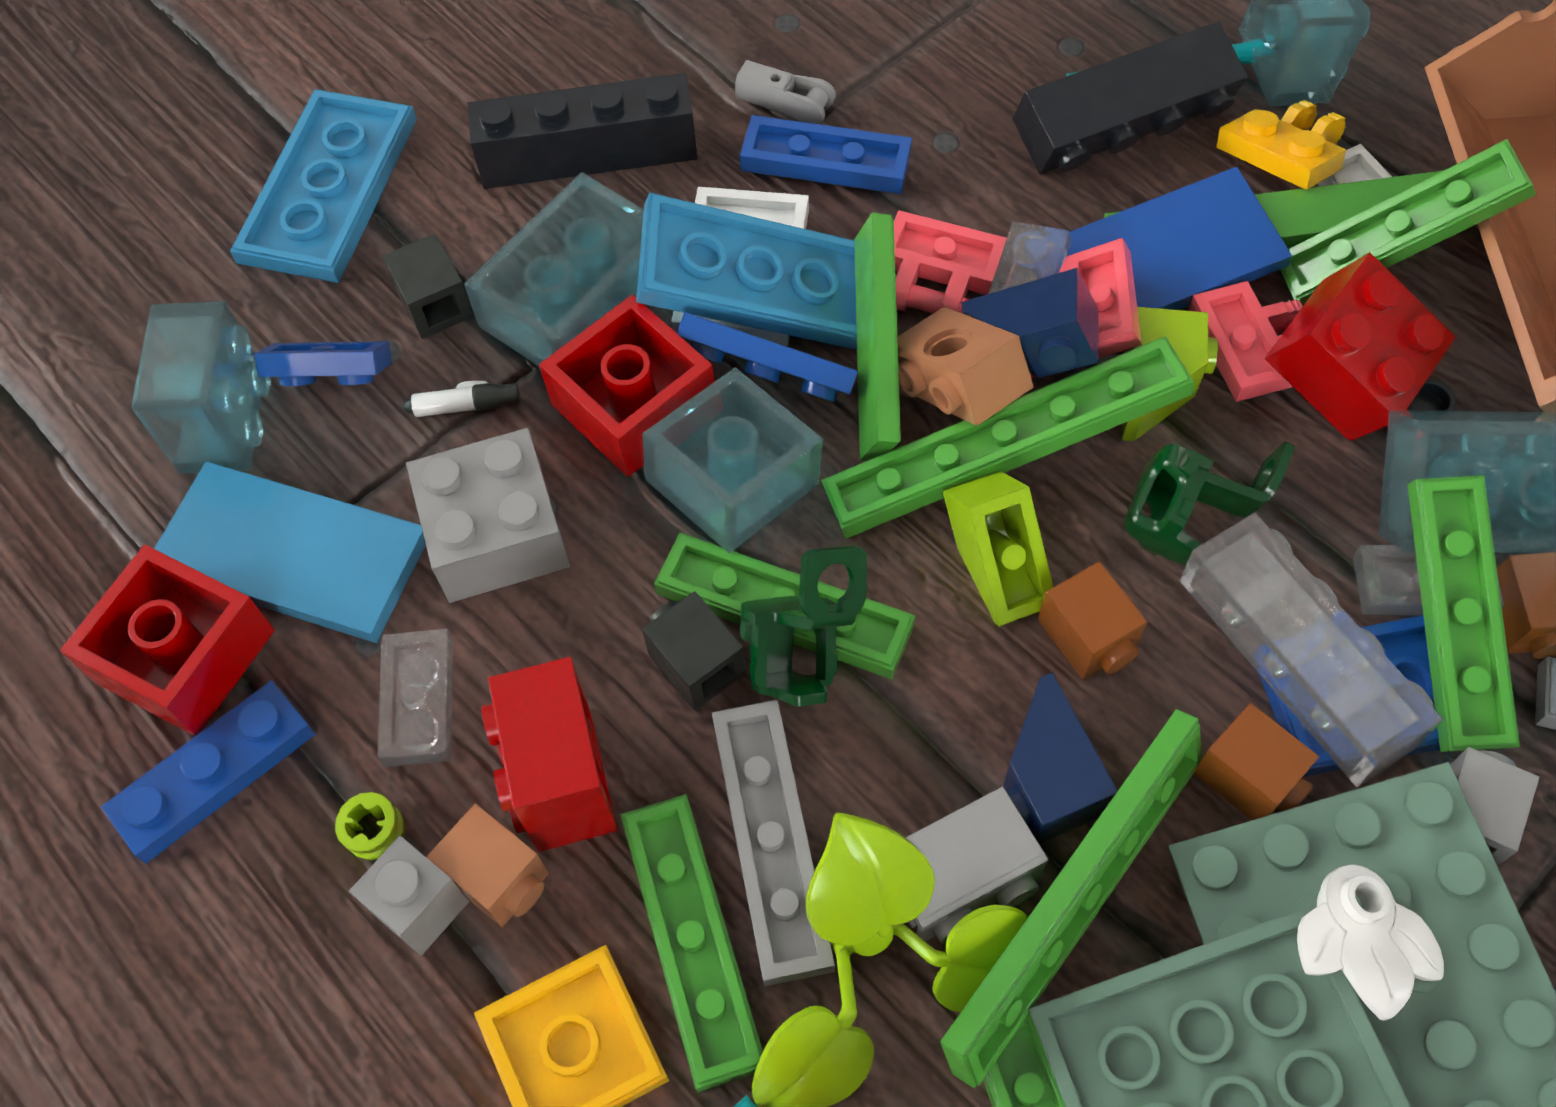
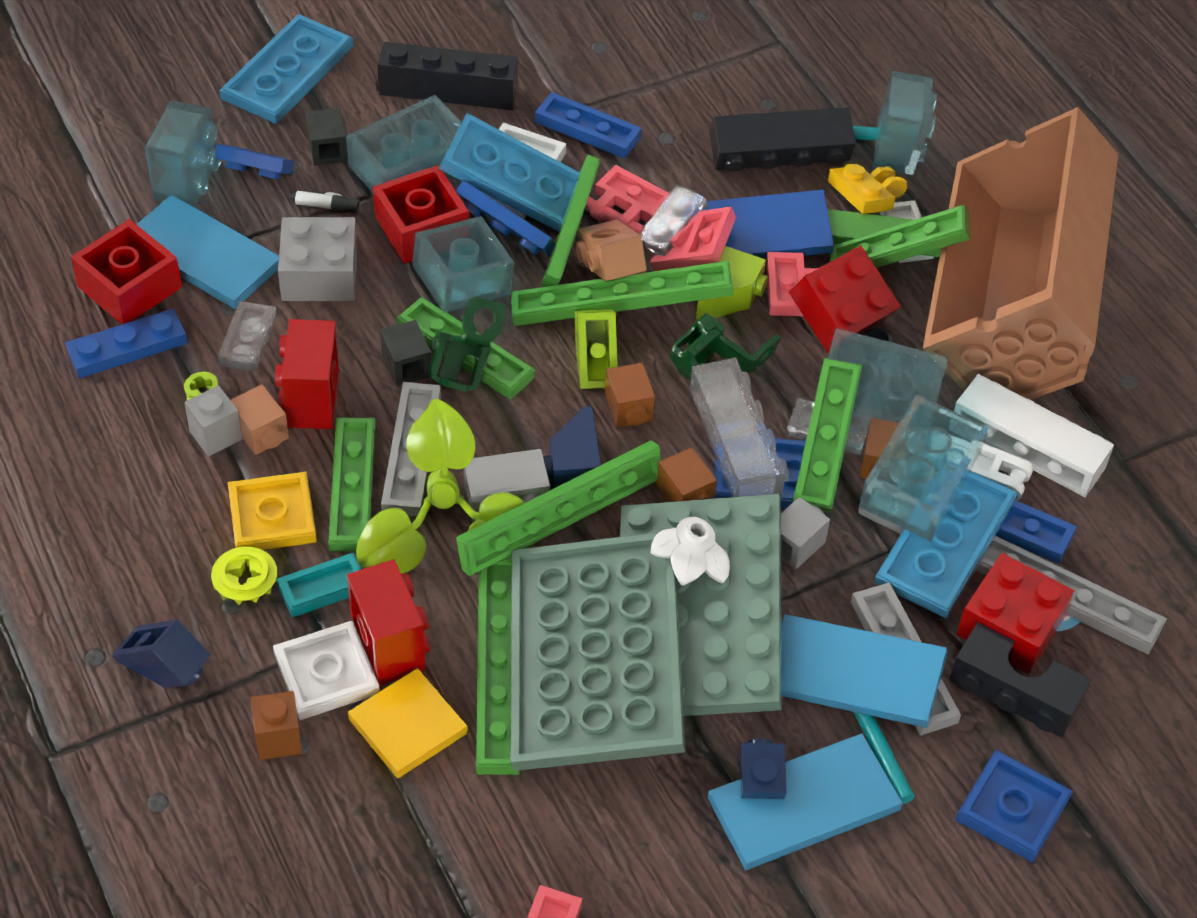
camera: 10 degrees right, 10 degrees down
light grey bar [735,60,836,124] -> none
dark blue slope [961,268,1099,378] -> none

